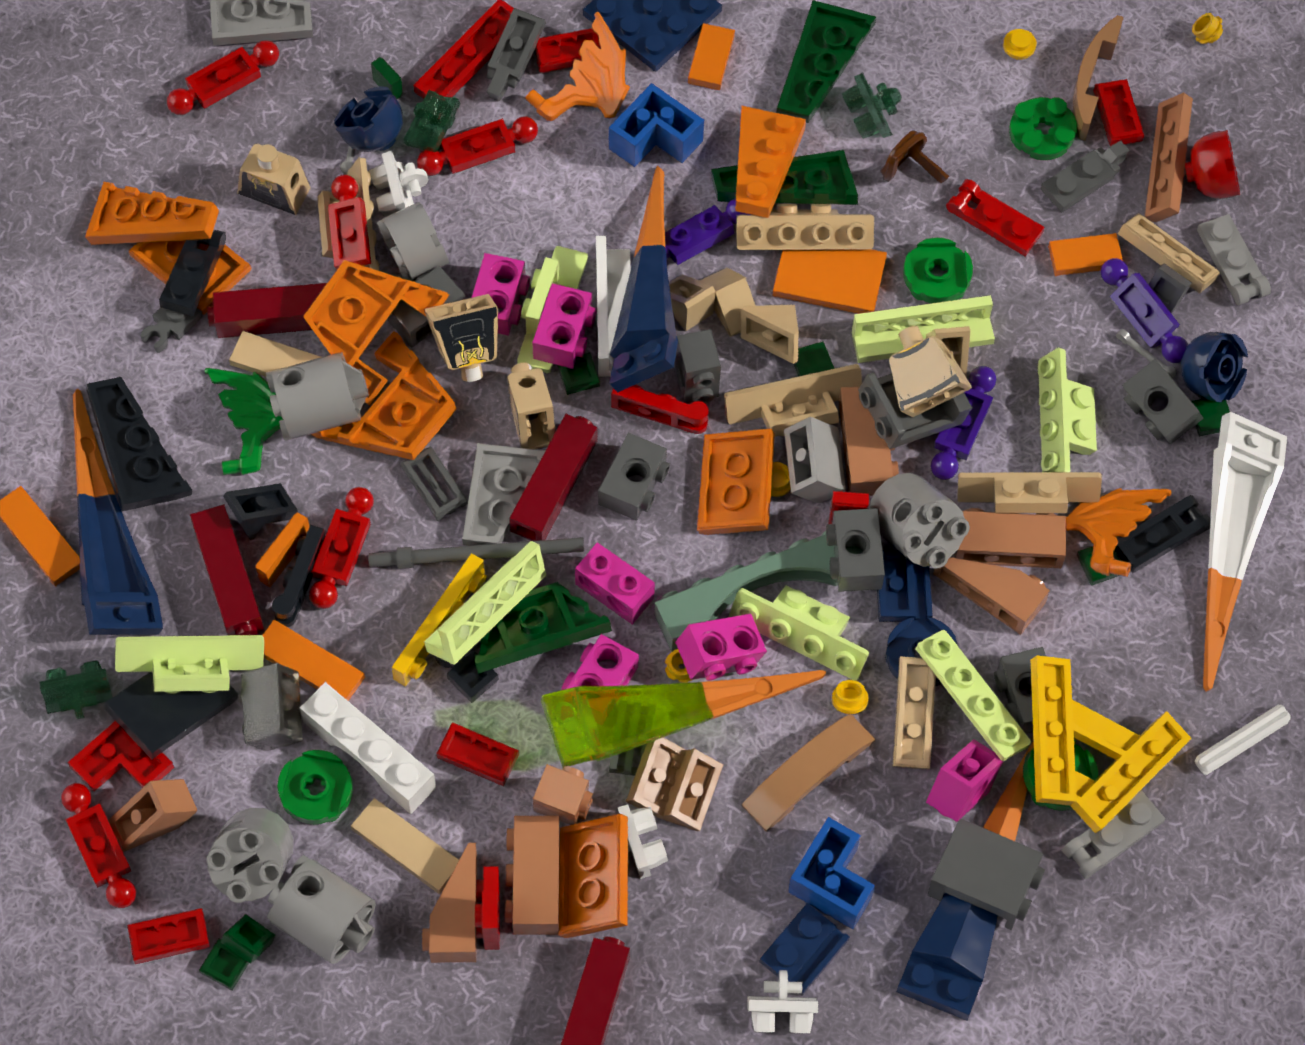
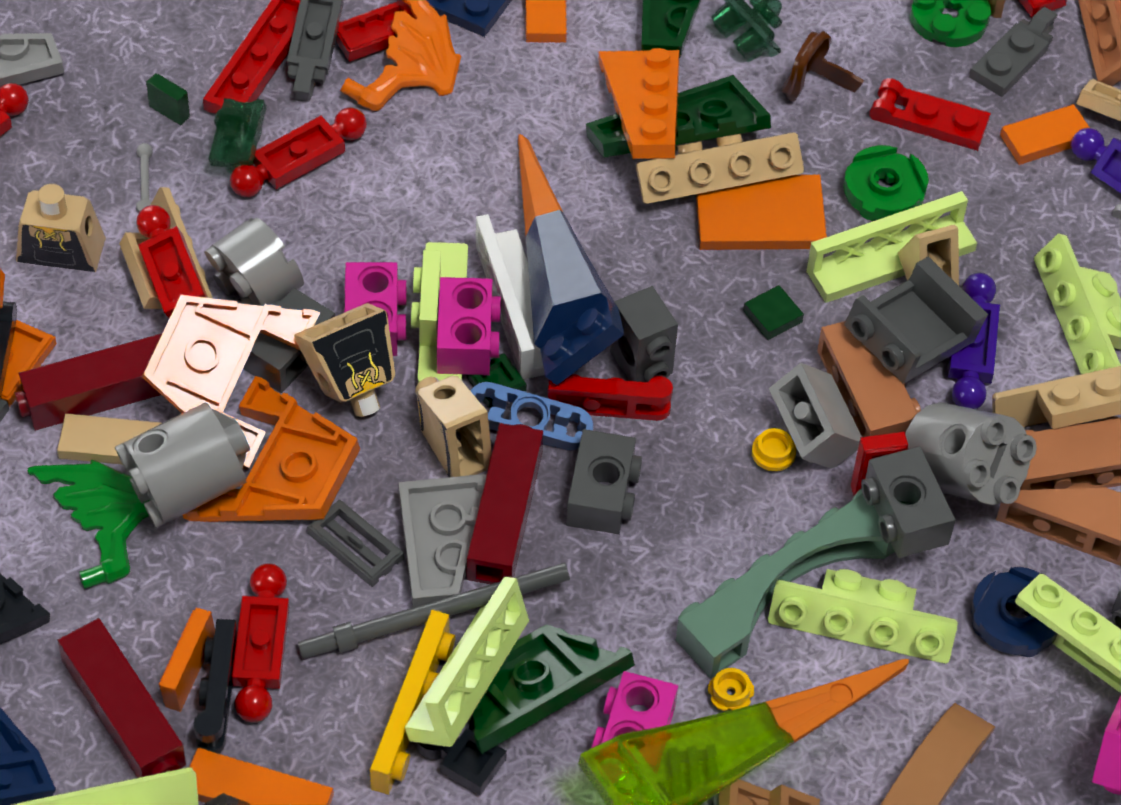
camera: 15 degrees left, 10 degrees down
black slope [223,483,298,540] -> none
dark blue cylinder [334,86,403,152] -> none
white hips [369,151,428,217] -> none
dark pink brick [575,542,655,625] -> none
blue brick [609,83,704,167] -> none
dark purple plate [665,198,751,265] -> none
tan slope [669,274,715,331] -> none
dark pink brick [675,613,767,680] -> none
orange tile [697,429,775,535] -> none
tan slope [699,267,756,337] -> none
tan bracket [724,364,862,437] -> none
tan slope [741,305,799,364] -> none
yellow plate [832,680,869,714] -> none
dark blue plate [877,550,933,622] -> none
tan torso [889,326,972,417] -> none
tan tile [893,656,936,770] -> none
none -> medium blue beam [470,382,593,450]

